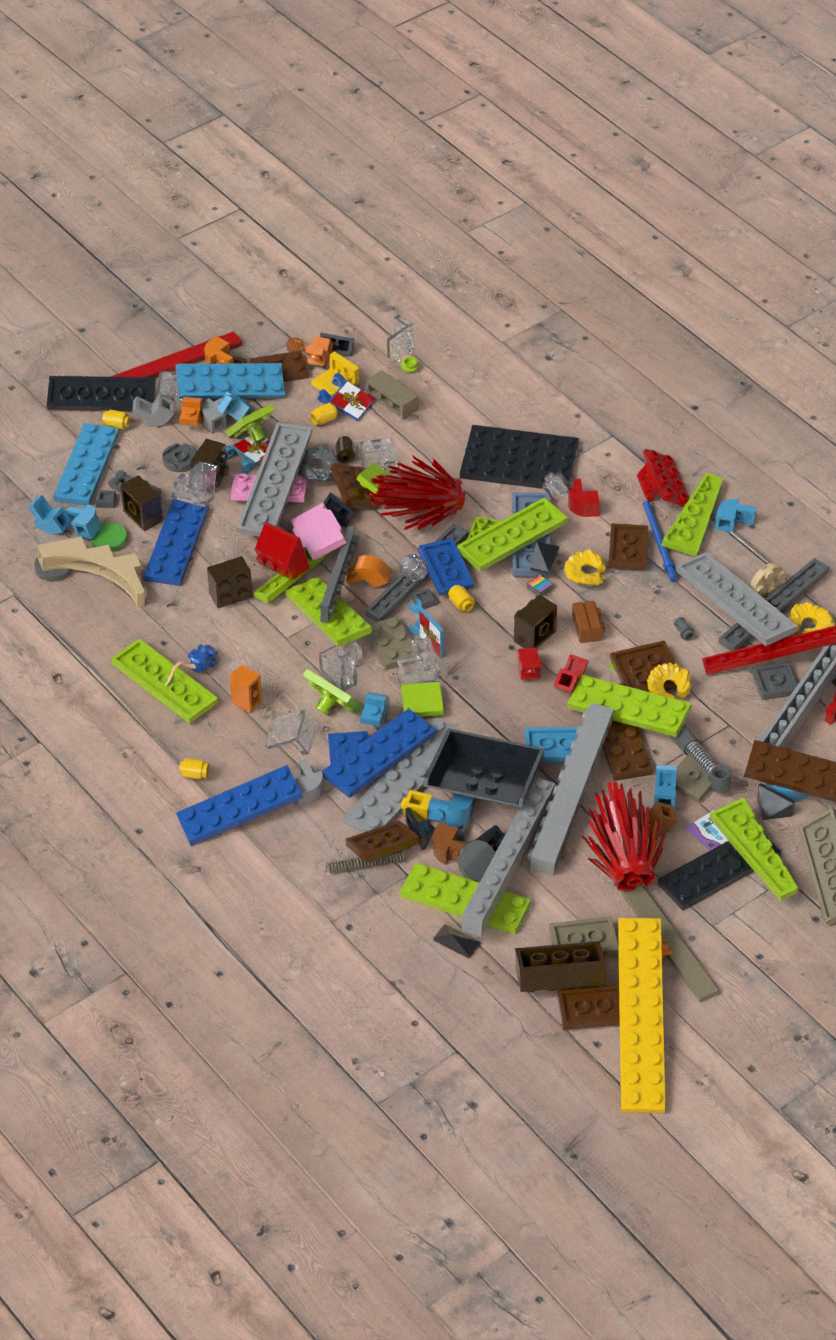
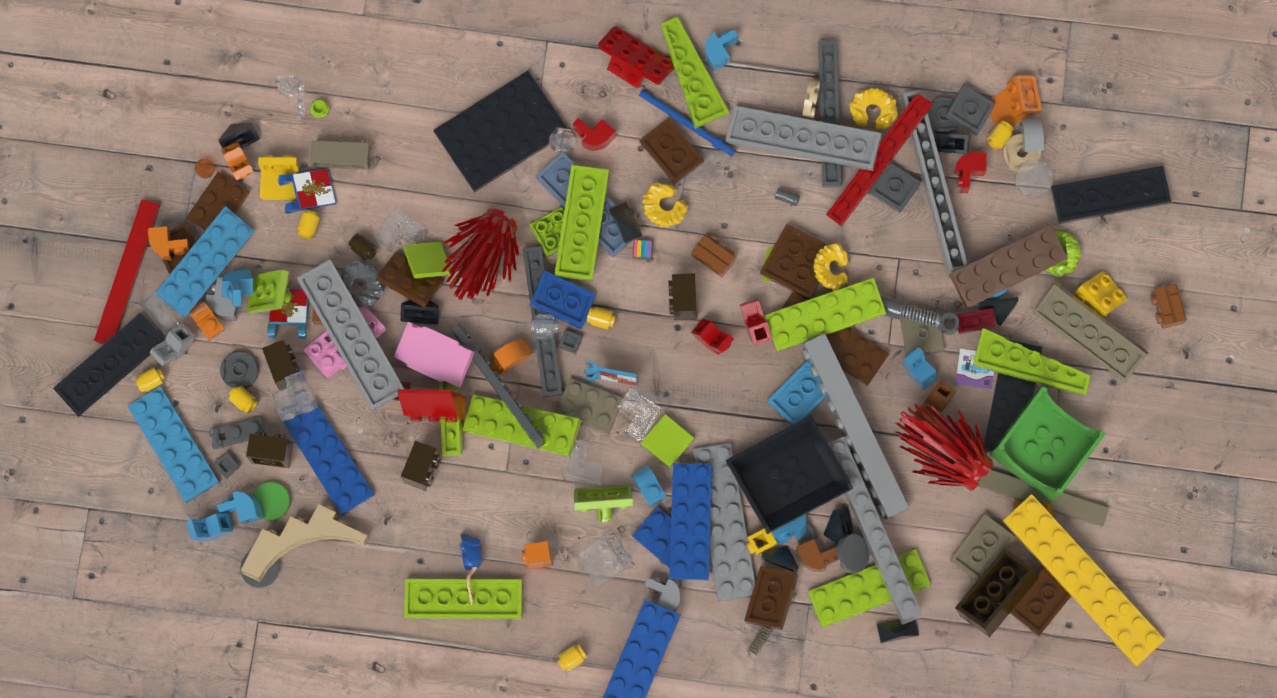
camera: 40 degrees left, 30 degrees up
none -> yellow brick [229,386,258,414]
none -> dark red plate [956,308,997,334]
none -> bright green container [989,386,1106,502]

